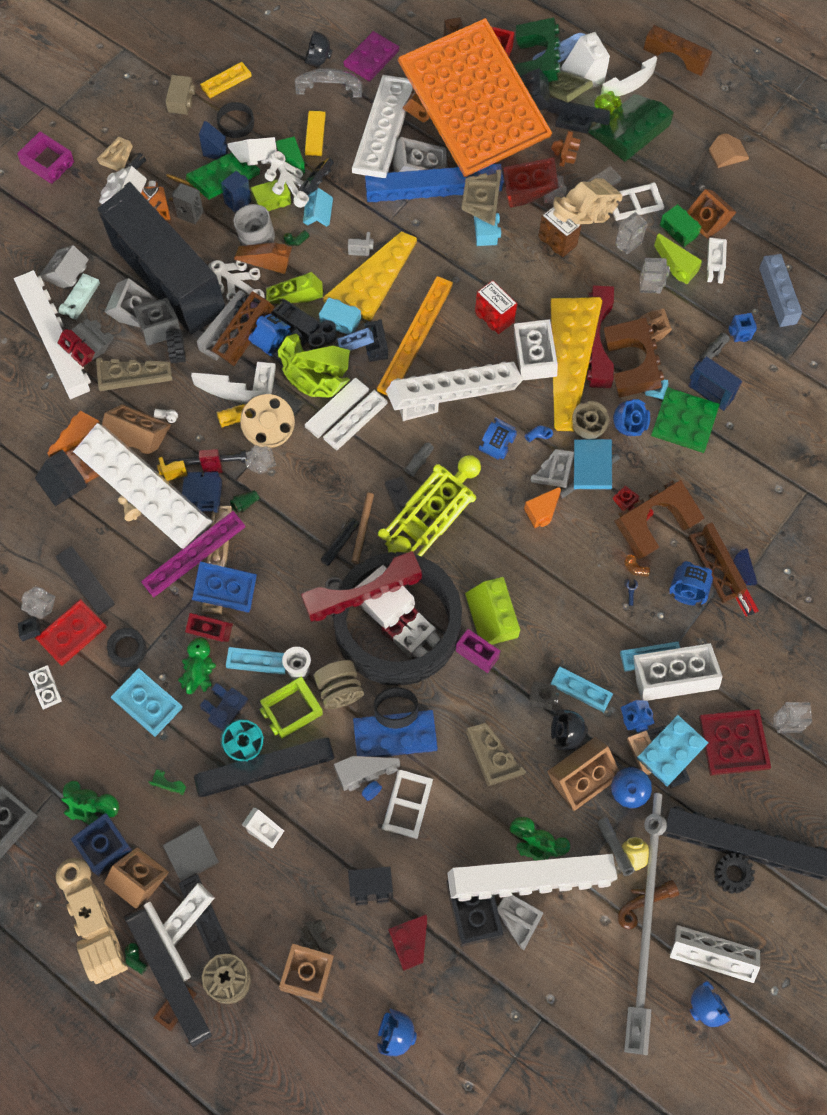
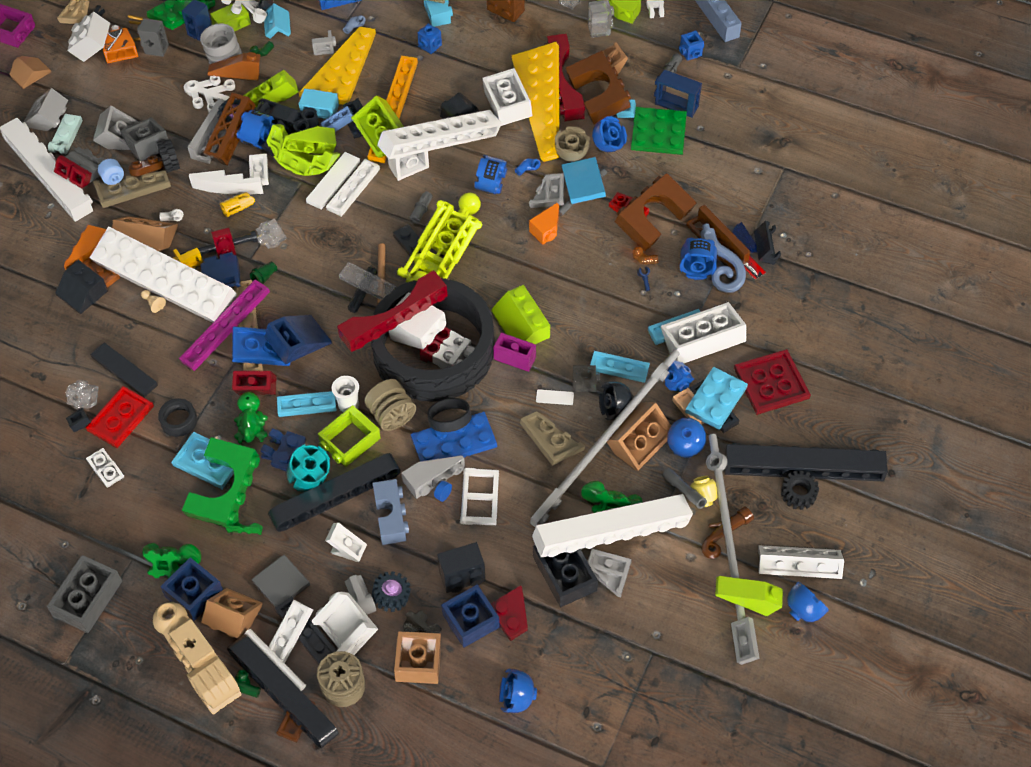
camera: 10 degrees left, 10 degrees down
black piece [97,181,225,335] -> none
tan piece [240,394,295,449] -> none
red brick [475,280,517,335] -> none
clear brick [773,702,812,733] -> none
none -> medium nougat slope [10,56,51,89]
none -> light blue head [98,159,124,185]
none -> reddish brown plate [128,155,164,176]
none -> green arch [182,437,260,527]
none -> dark blue slope [264,315,332,365]
none -> white panel [312,592,378,655]
none -> clear tile [339,262,396,300]
none -> sand blue arm [343,15,366,34]
none -> light grey piece [345,575,377,615]
none -> lime slope [351,95,404,158]
none -> black wheel [371,571,411,612]
none -> sand blue arch [373,479,409,545]
none -> blue brick [417,23,442,54]
none -> black cylinder [440,93,479,119]
none -> dark blue brick [441,584,500,648]
none -> light grey bar [530,349,680,528]
none -> white sticker [536,389,574,405]
none -> sand blue plant [700,224,746,293]
none -> lime slope [715,576,783,616]
none -> black hinge [754,220,781,265]

